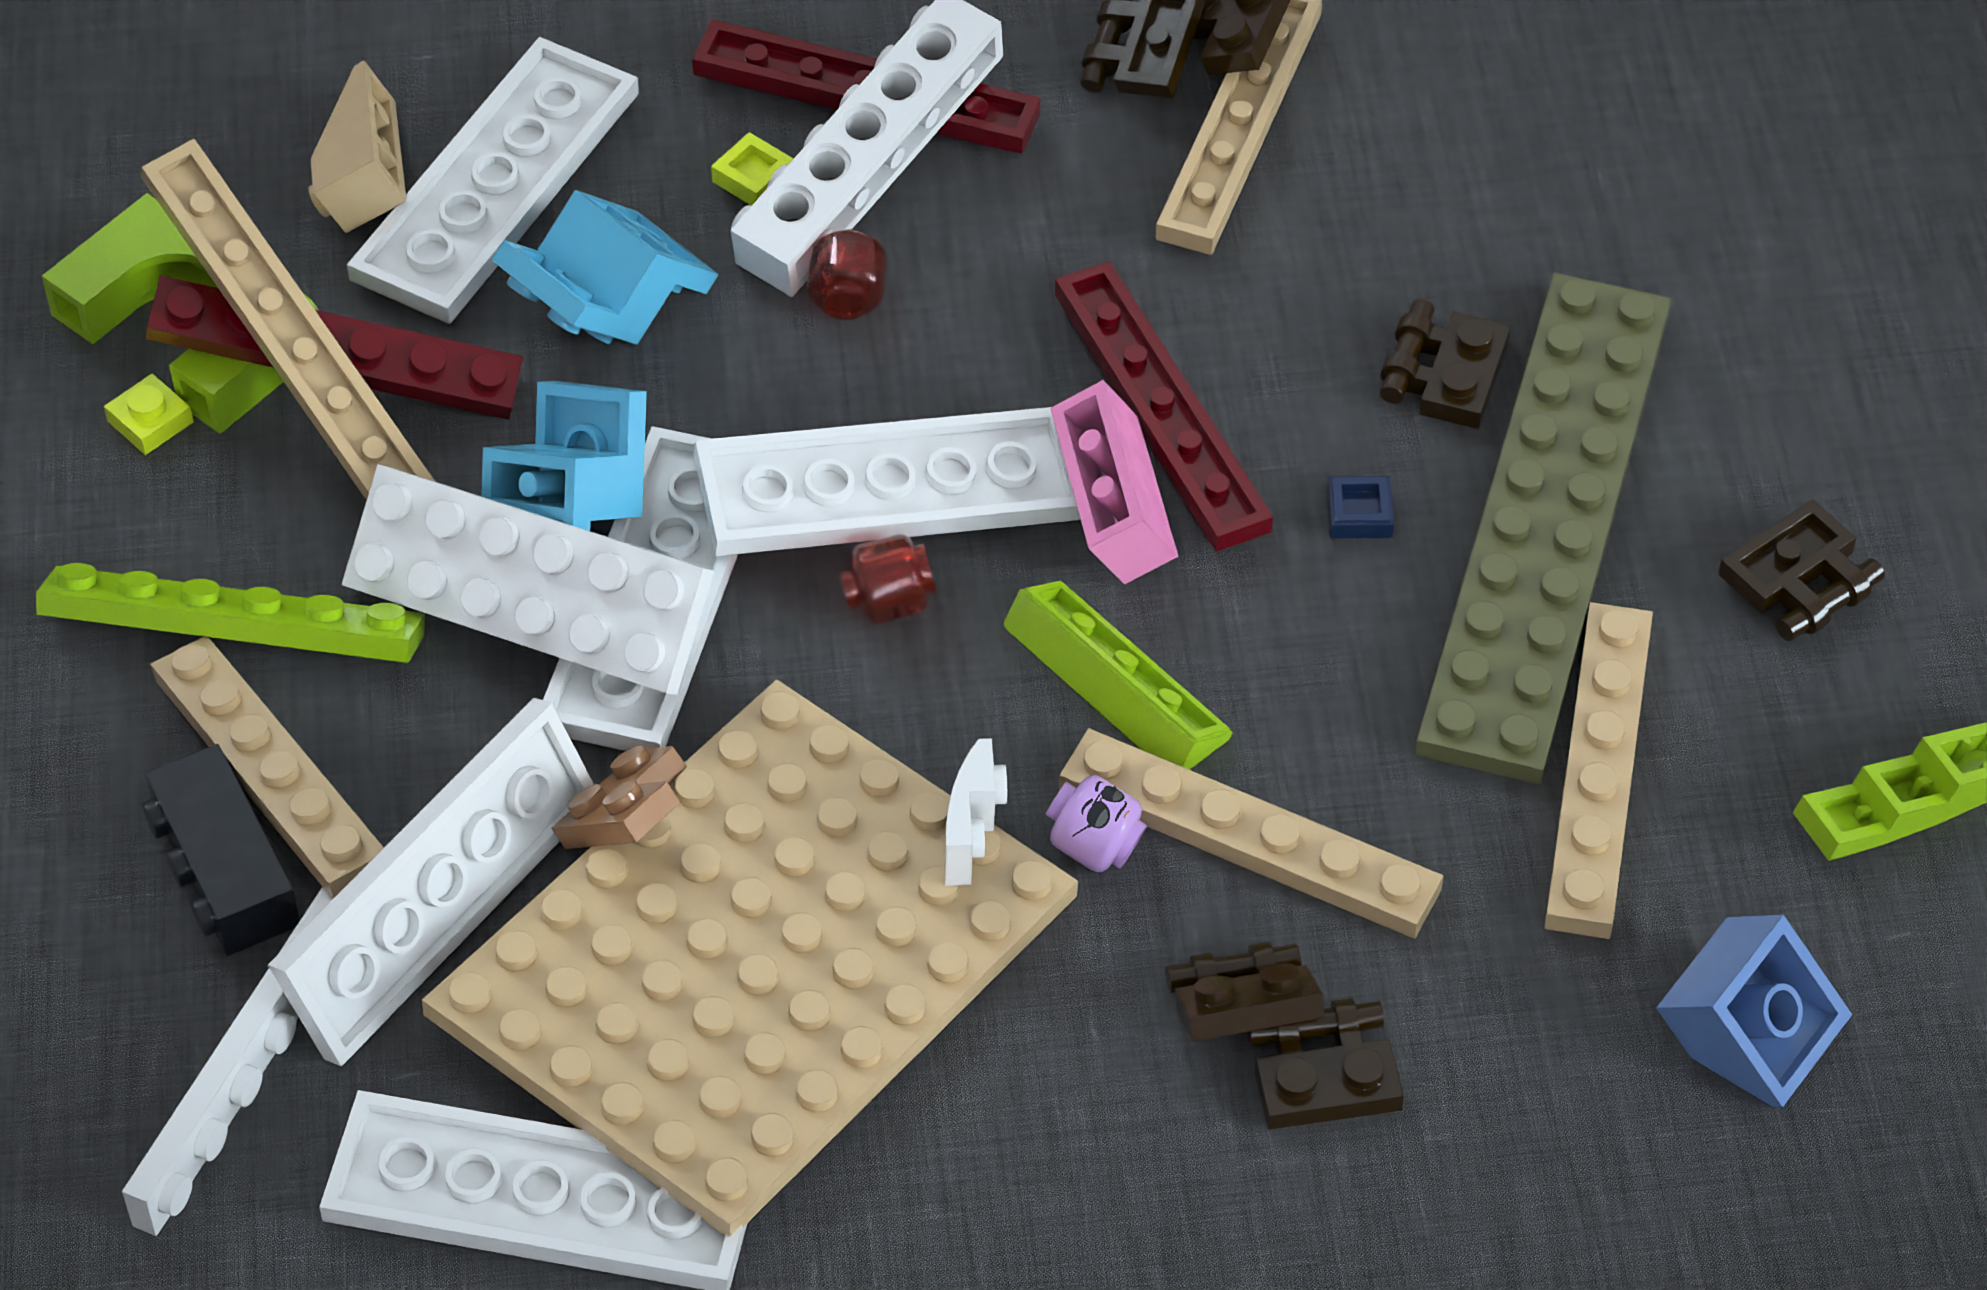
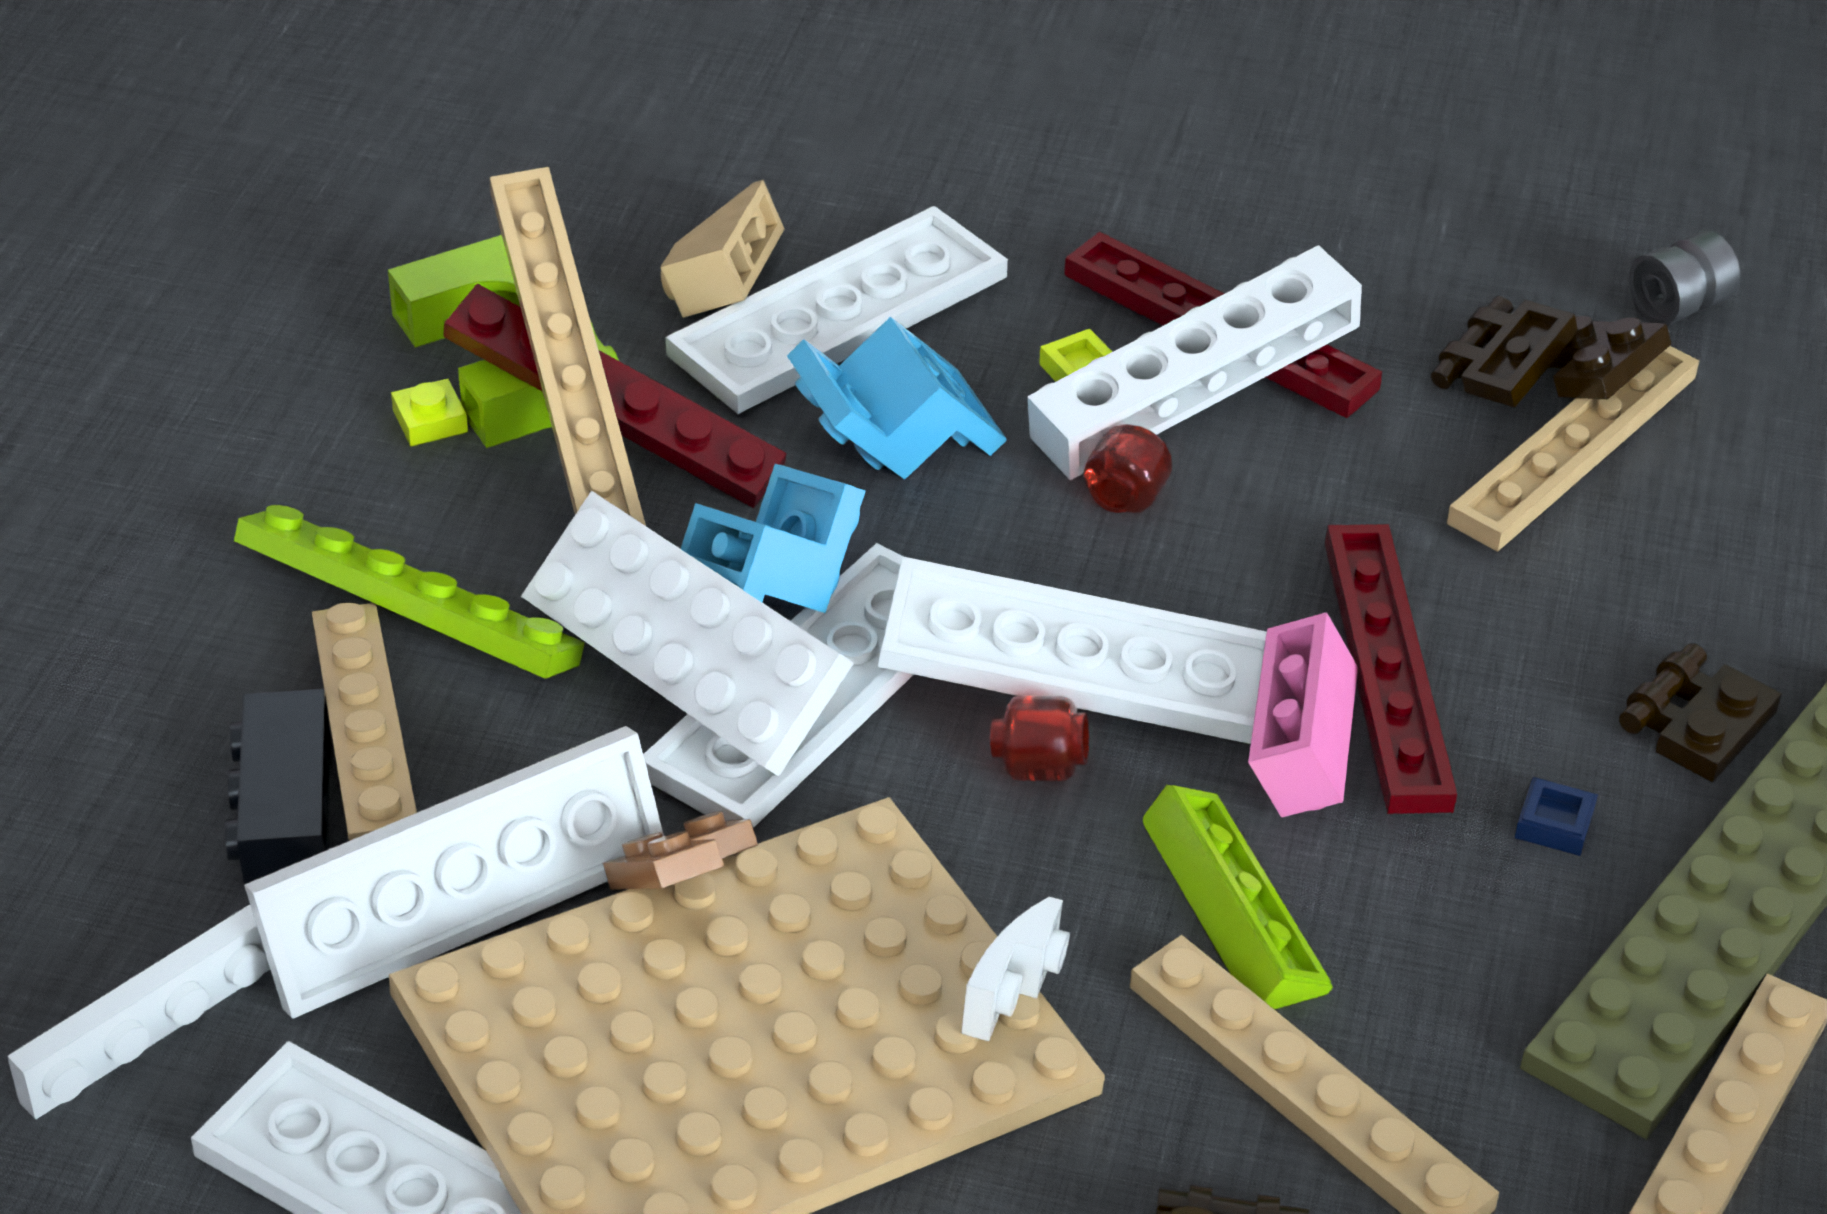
camera: 20 degrees right, 10 degrees down
lavender head [1045,775,1148,872] -> none

